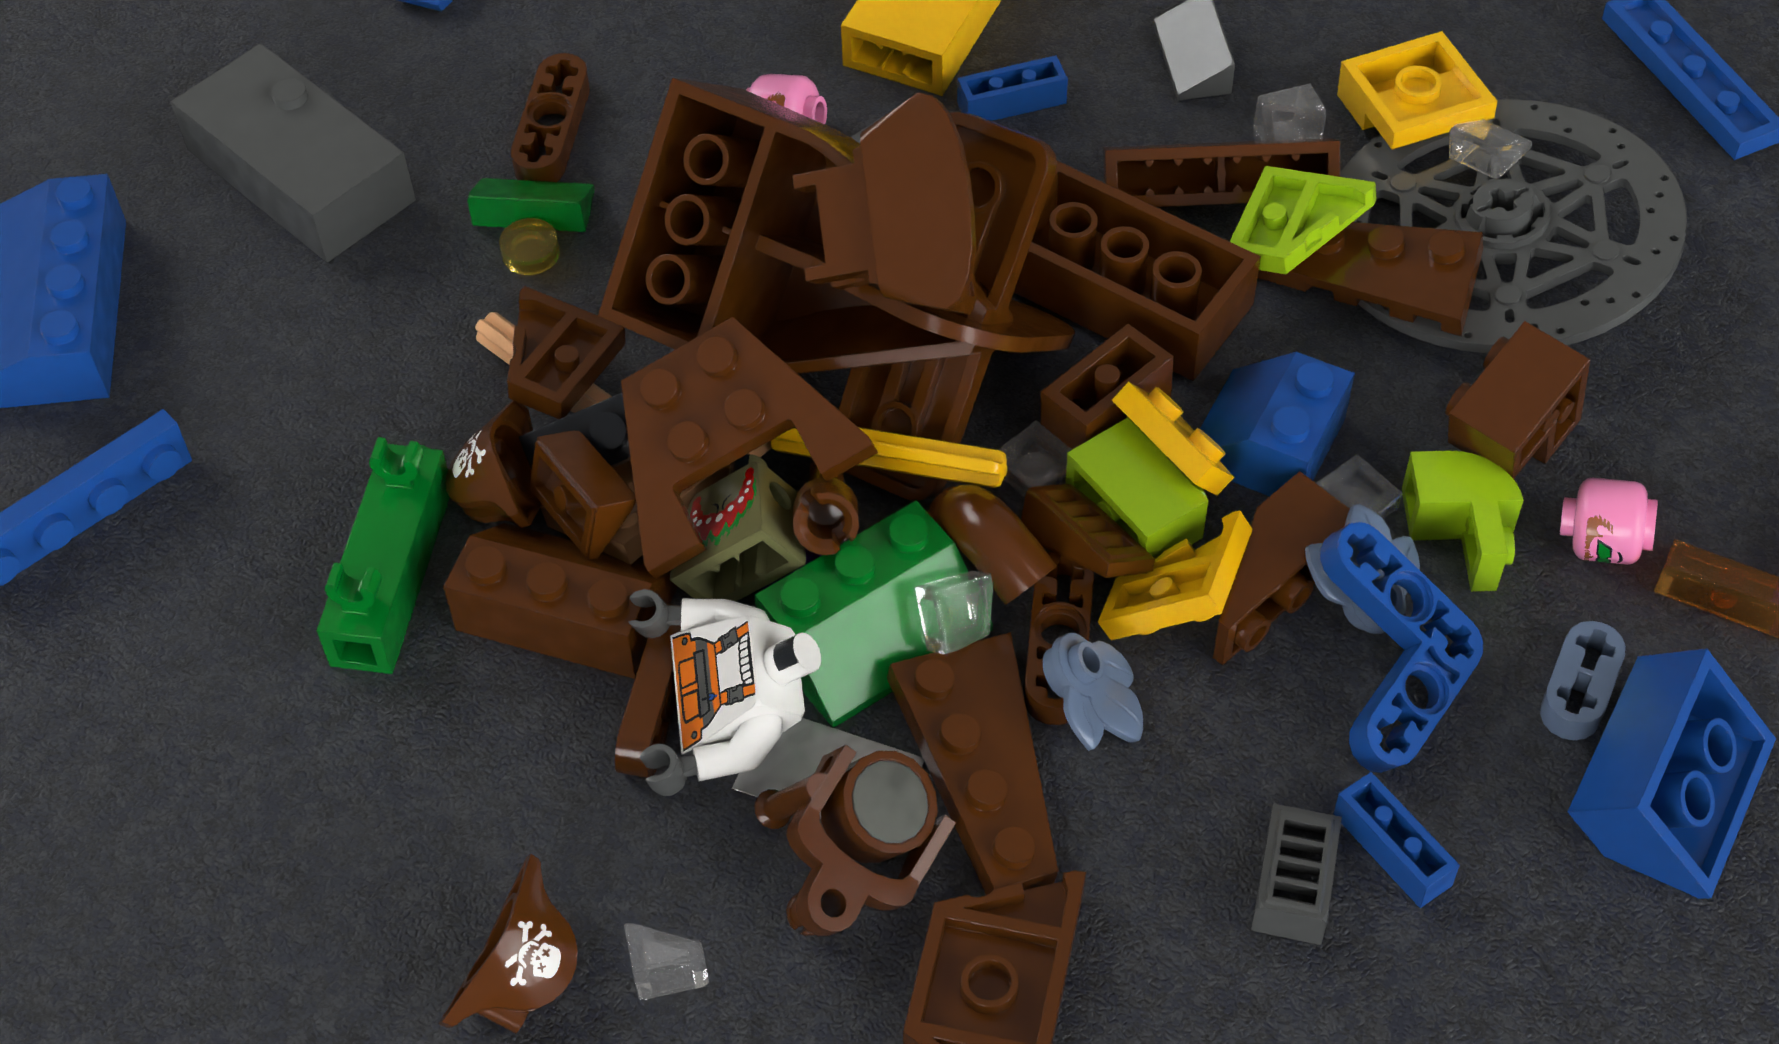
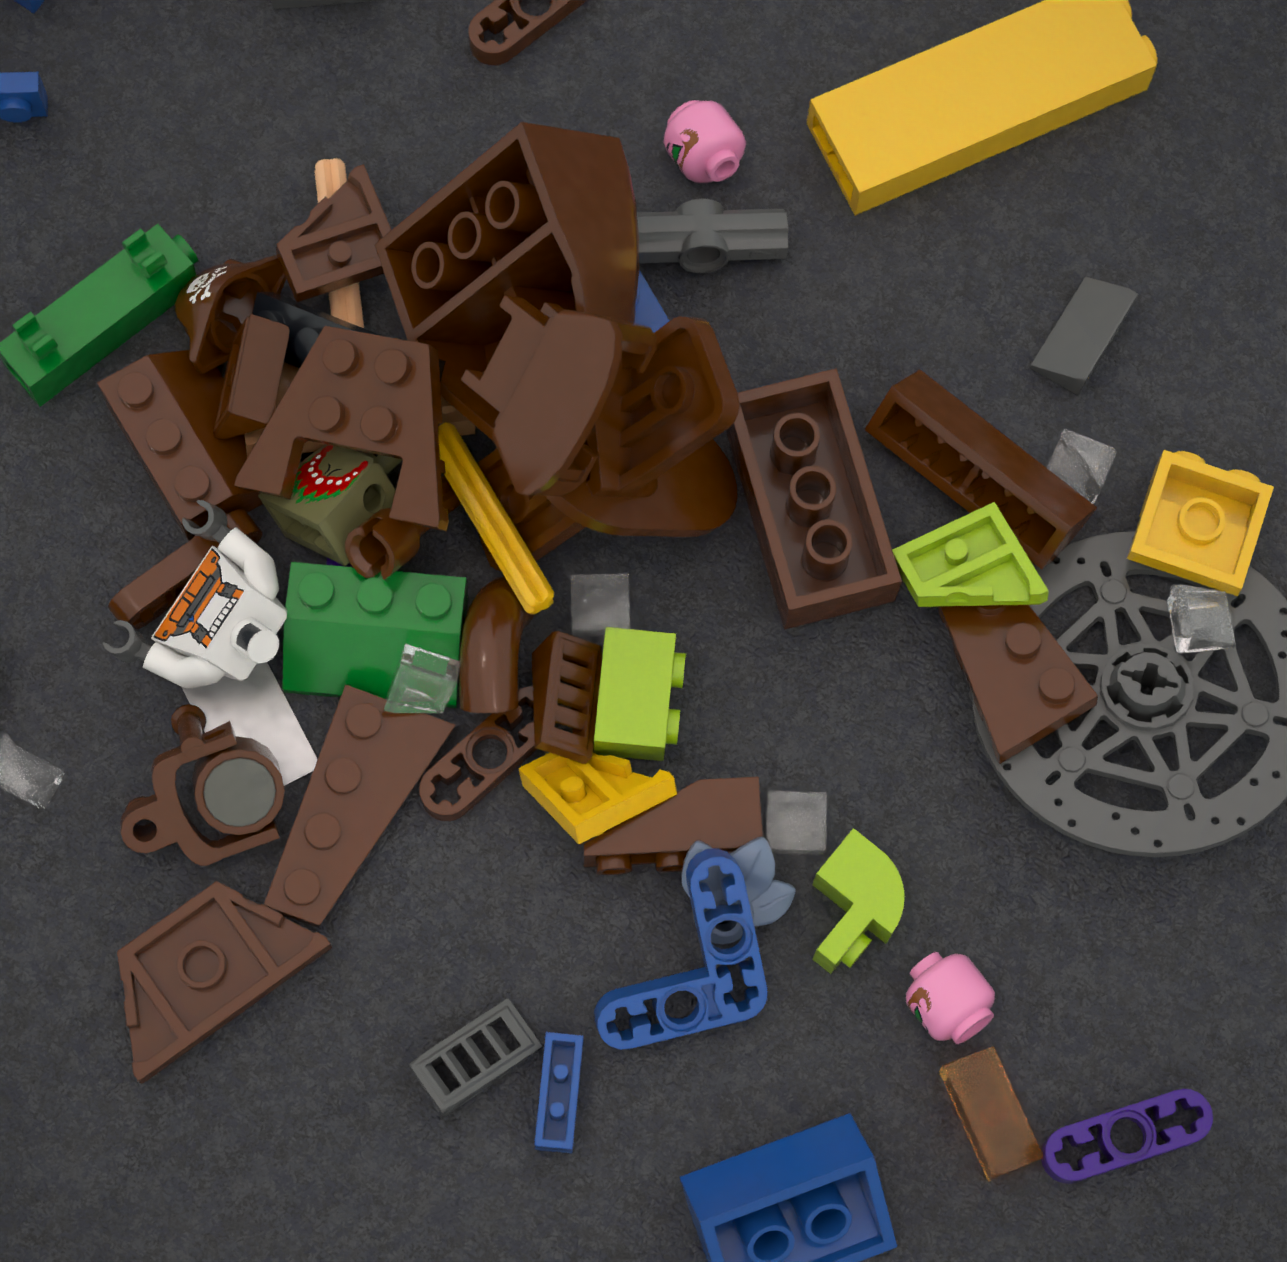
camera: 35 degrees right, 20 degrees up
green slope [467,178,595,232] -> none
clear yellow tile [499,218,560,275] -> none
blue piece [957,55,1068,121] -> none
reddish brown brick [1041,324,1174,459] -> none
sand blue plate [1043,632,1143,751] -> none
yellow wing [1112,382,1235,496] -> none
blue slope [1200,352,1355,496] -> none
reddish brown brick [1445,321,1590,479] -> none
sand blue beam [1540,621,1626,741] -> none

